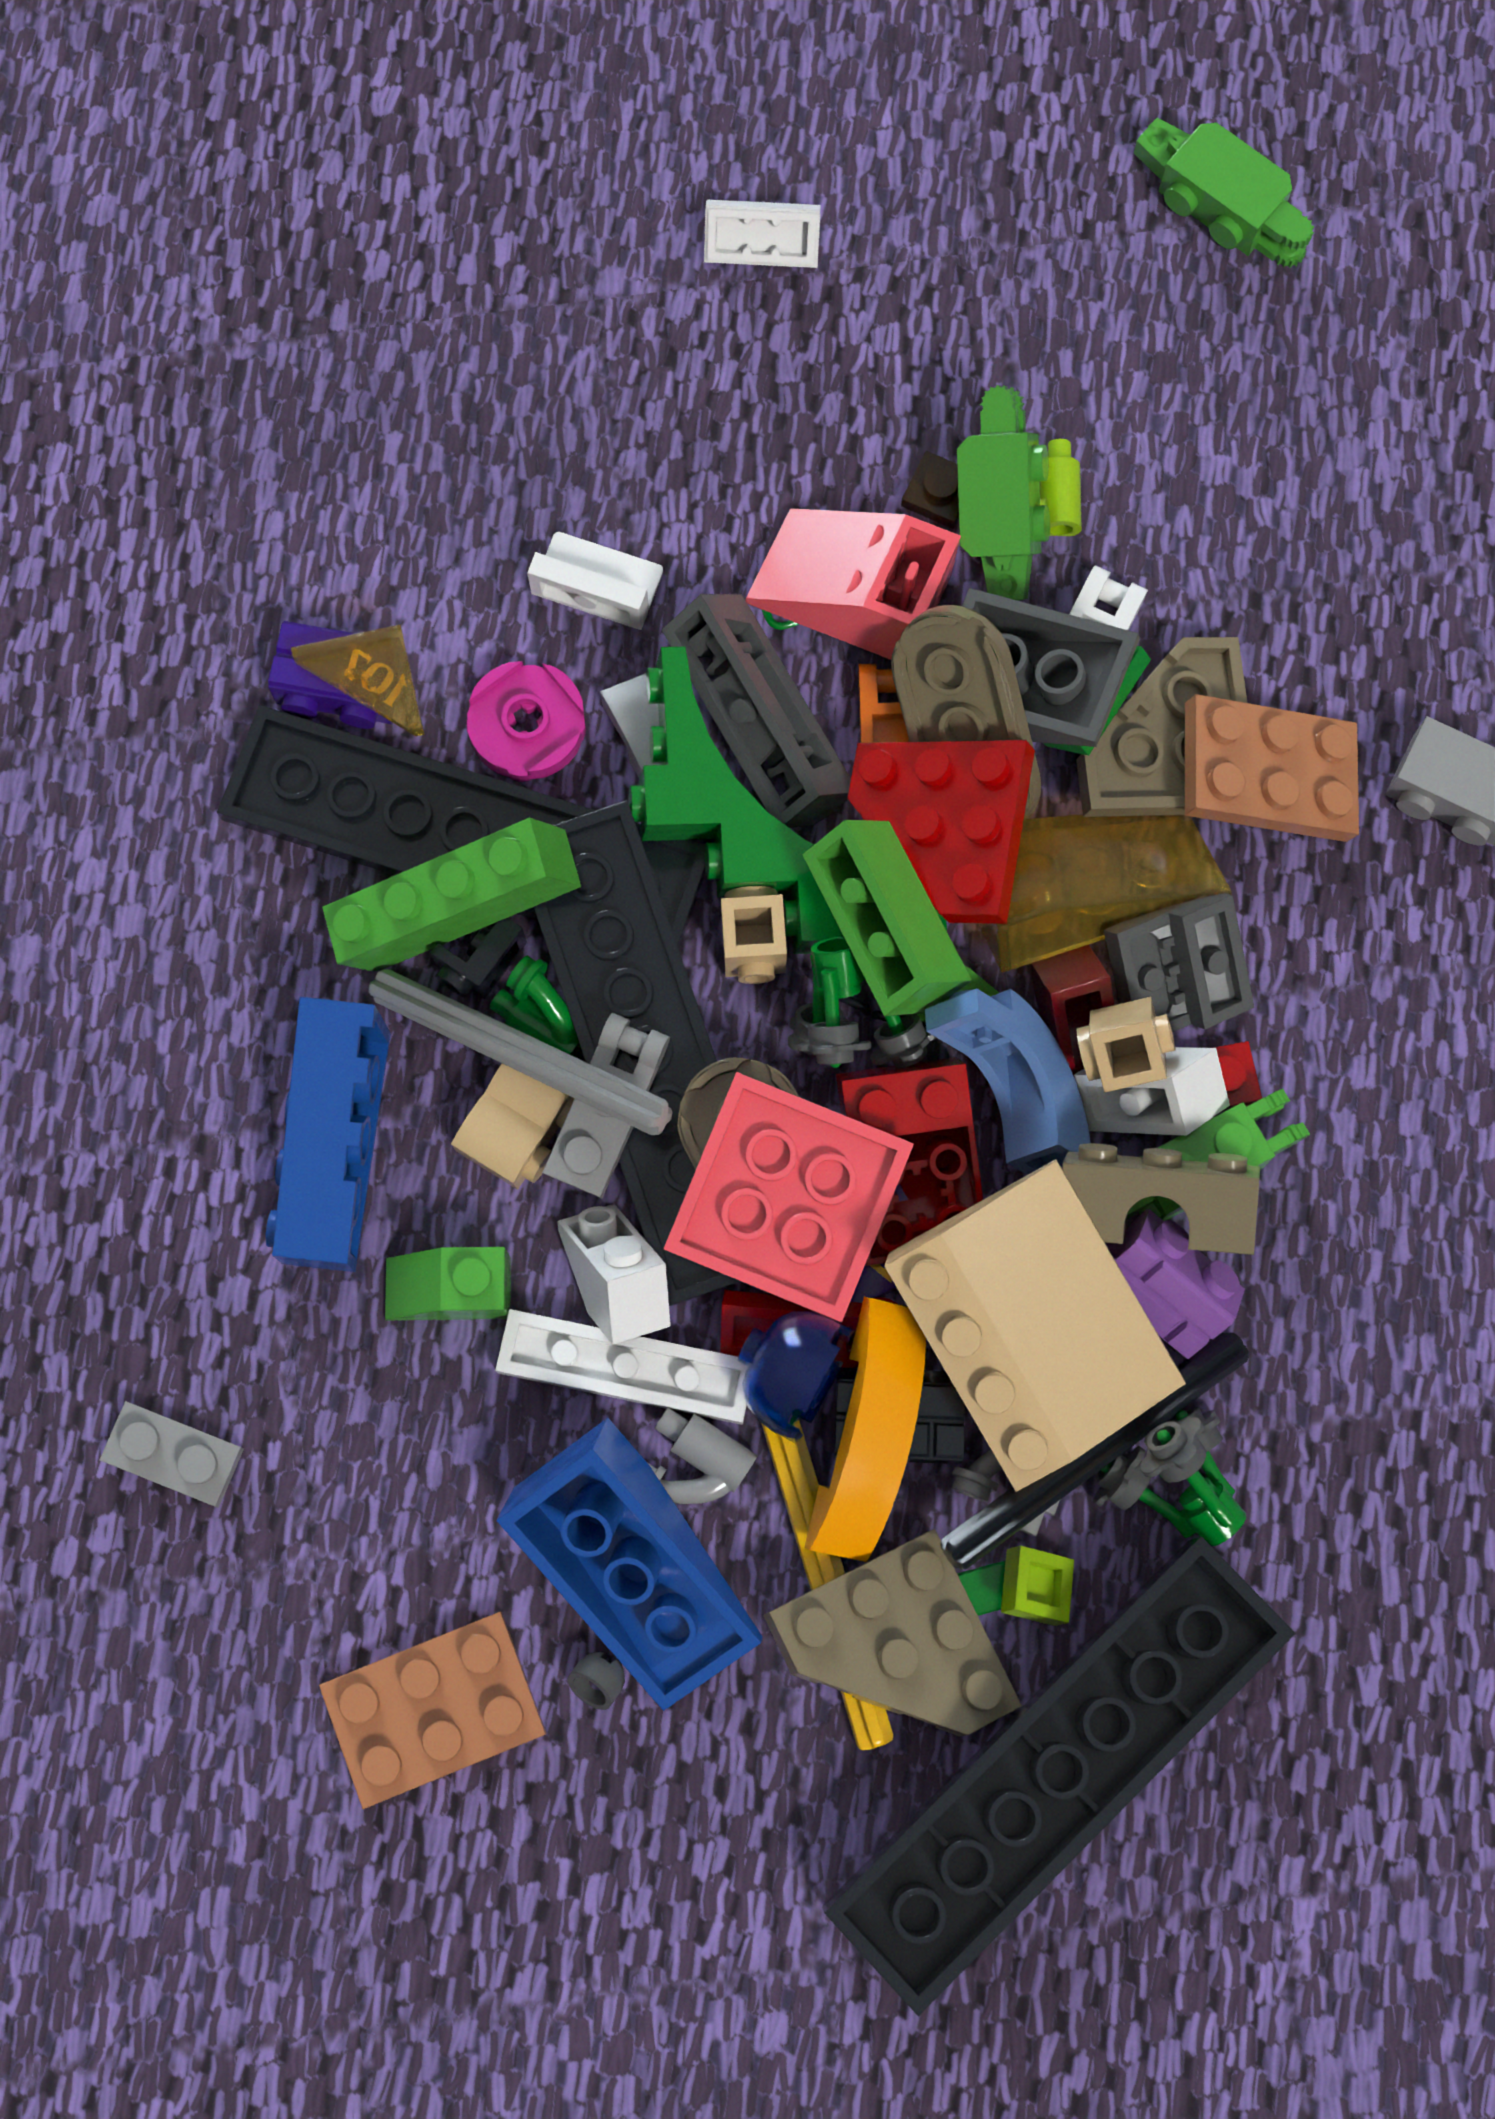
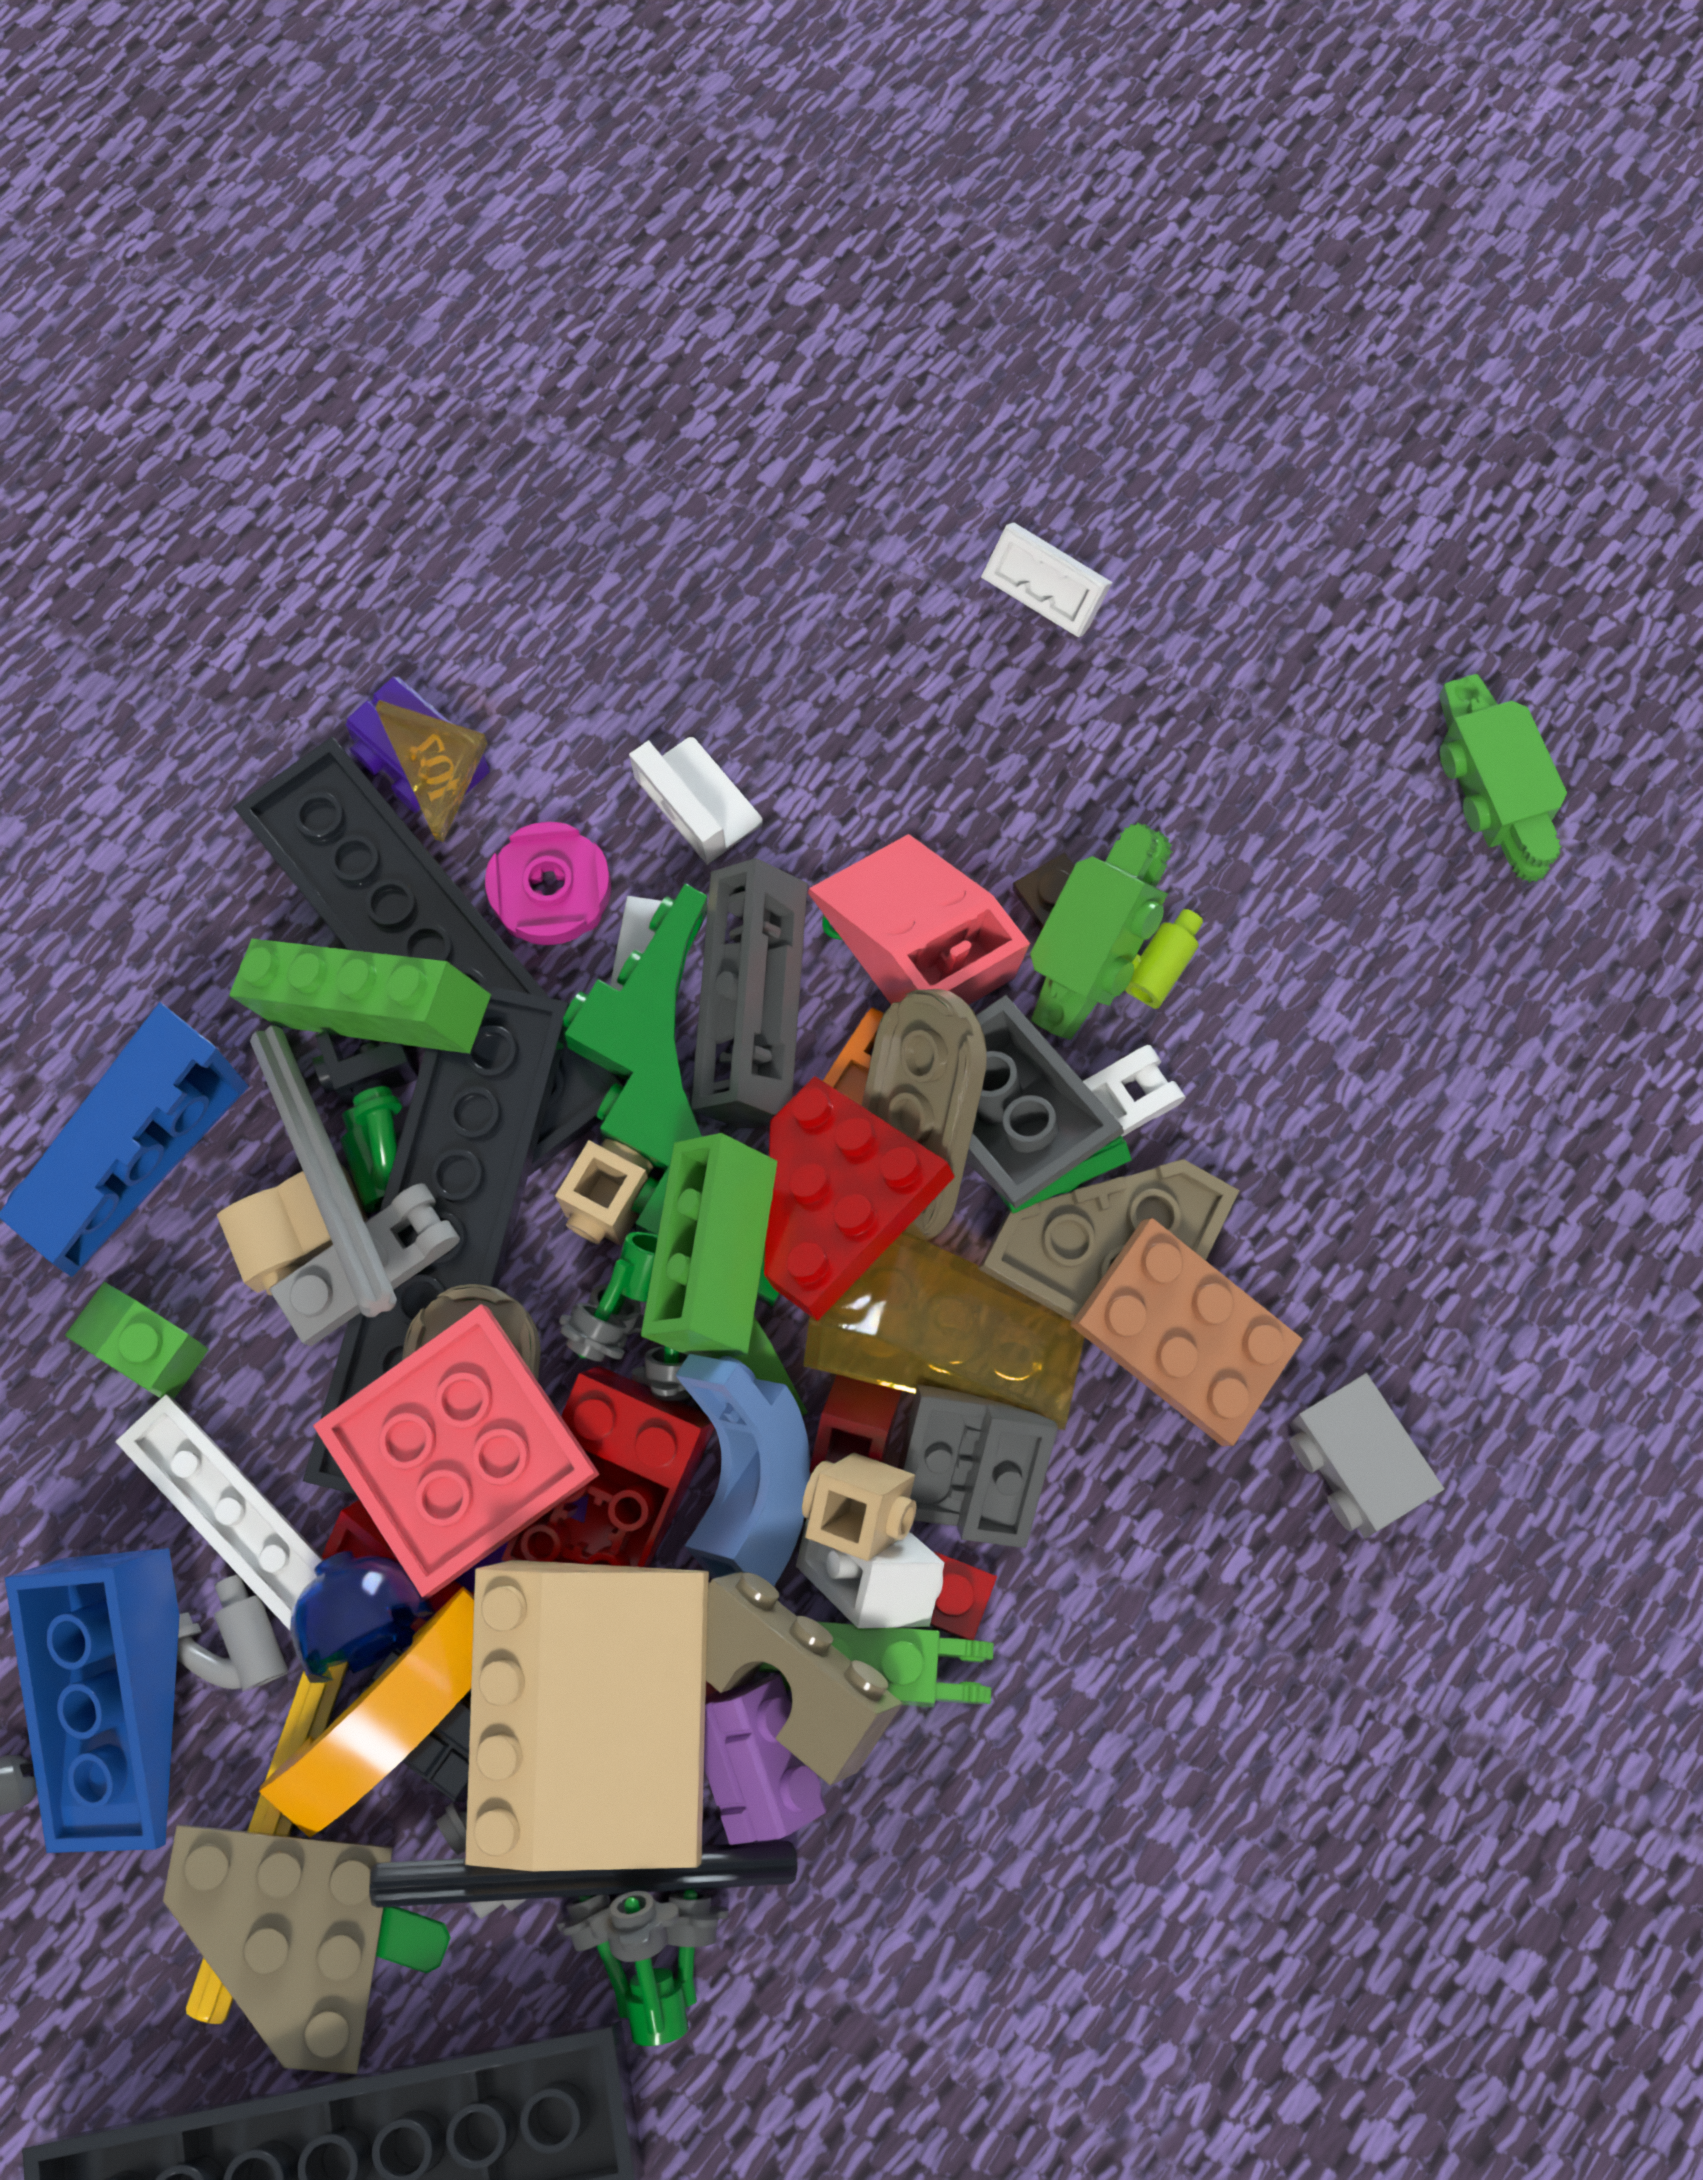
camera: 35 degrees right, 5 degrees down
white slope [557,1204,670,1345] -> none
lime plate [1001,1546,1074,1626] -> none

